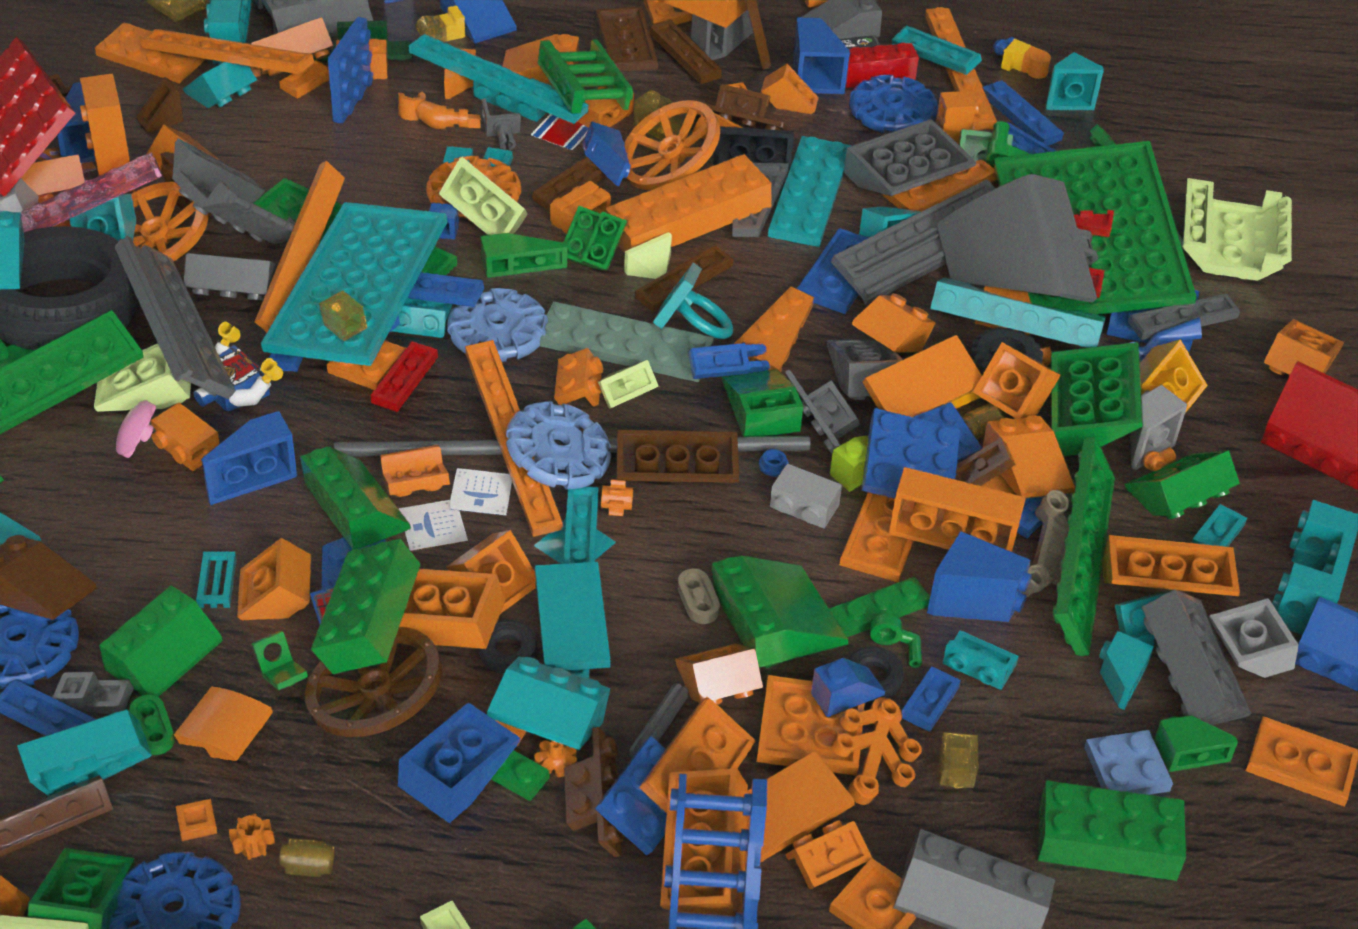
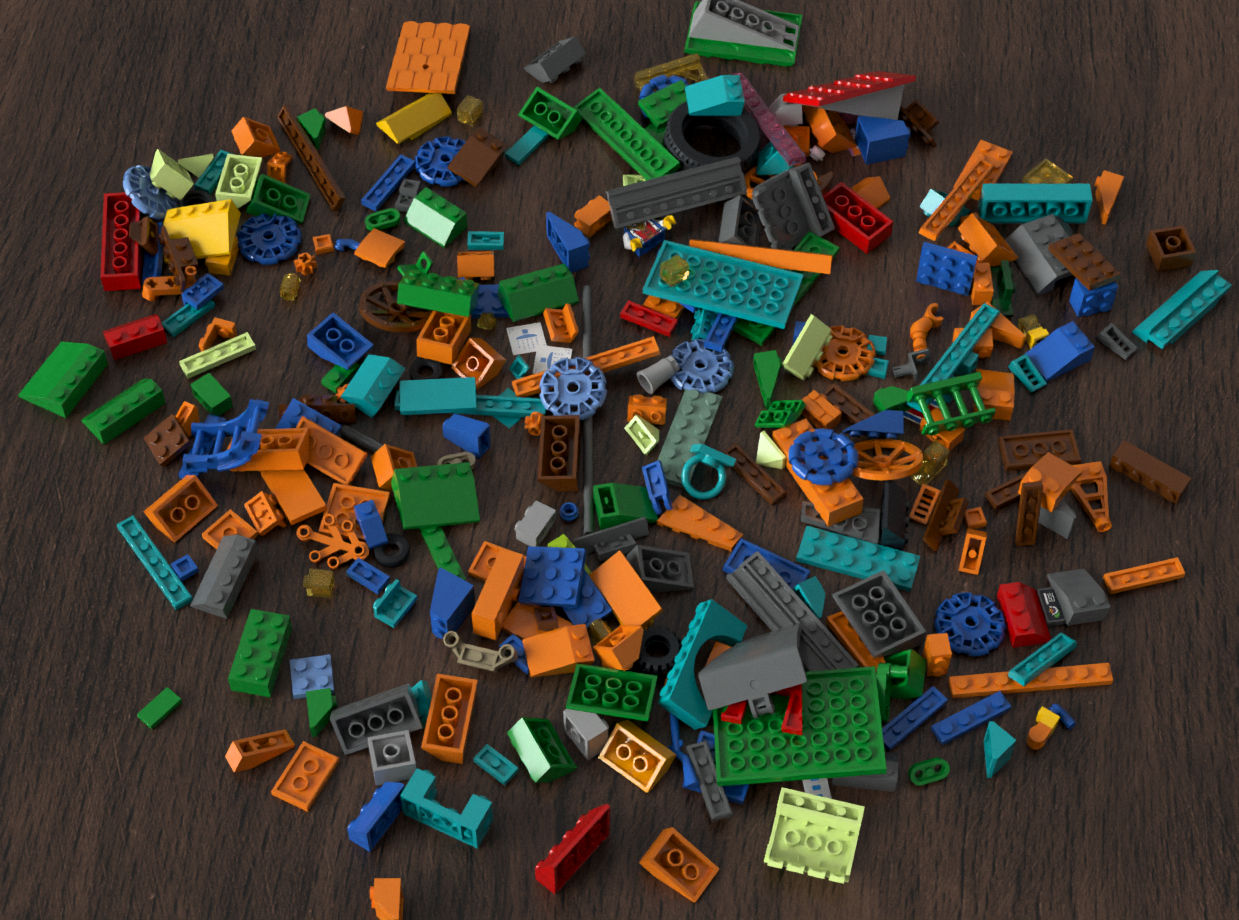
camera: 95 degrees right, 10 degrees up
teal wedge [17,710,152,796] -> none
orange brick [80,73,135,196] -> none
bright pink dish [116,400,156,458] -> none
reddish brown slope [136,77,184,133] -> none
blue slope [793,17,850,94] -> none
orange slope [852,293,936,352] -> none
green plate [870,614,922,668] -> none
green plate [1053,436,1115,656] -> none
teal slope [1099,631,1154,710] -> none
orange arm [1142,447,1176,471] -> none
none -> orange slope [225,729,295,773]
none -> blue arm [335,239,360,251]
none -> blue slope [442,414,491,459]
none -> teal slope [509,355,530,379]
none -> light grey plant [637,356,680,394]
none -> blue plate [788,428,859,486]
none -> red brick [823,182,893,254]
none -> green slope [873,386,913,413]
none -> orange slope [970,301,1026,349]
none -> teal slope [1008,354,1047,393]

